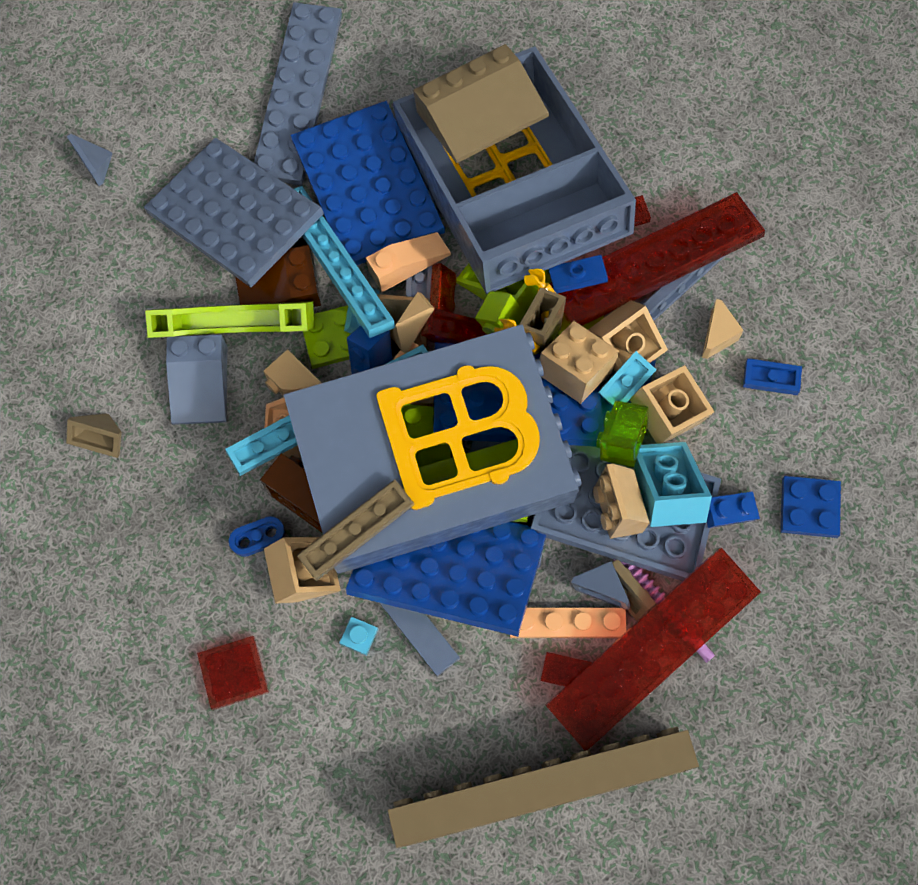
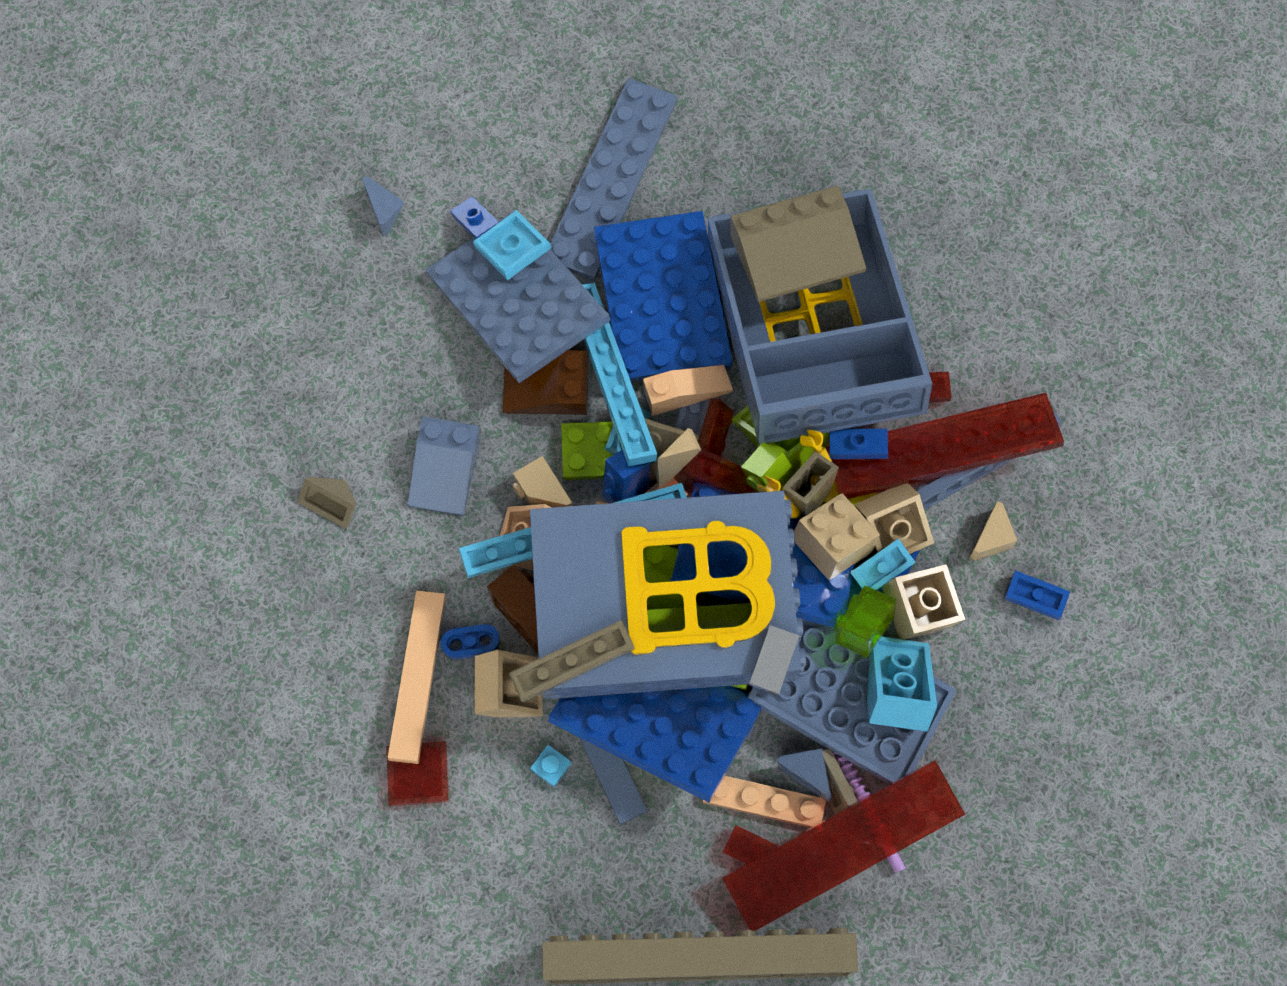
camera: 10 degrees right, 0 degrees up
lime arch [145,301,315,338] -> none
tan slope [593,464,649,539] -> none
blue plate [707,491,760,528] -> none
blue plate [780,476,841,538] -> none
none -> light nougat tile [388,591,446,764]
none -> plate [450,196,499,240]
none -> medium azure plate [473,210,551,280]
none -> light grey tile [749,625,799,695]

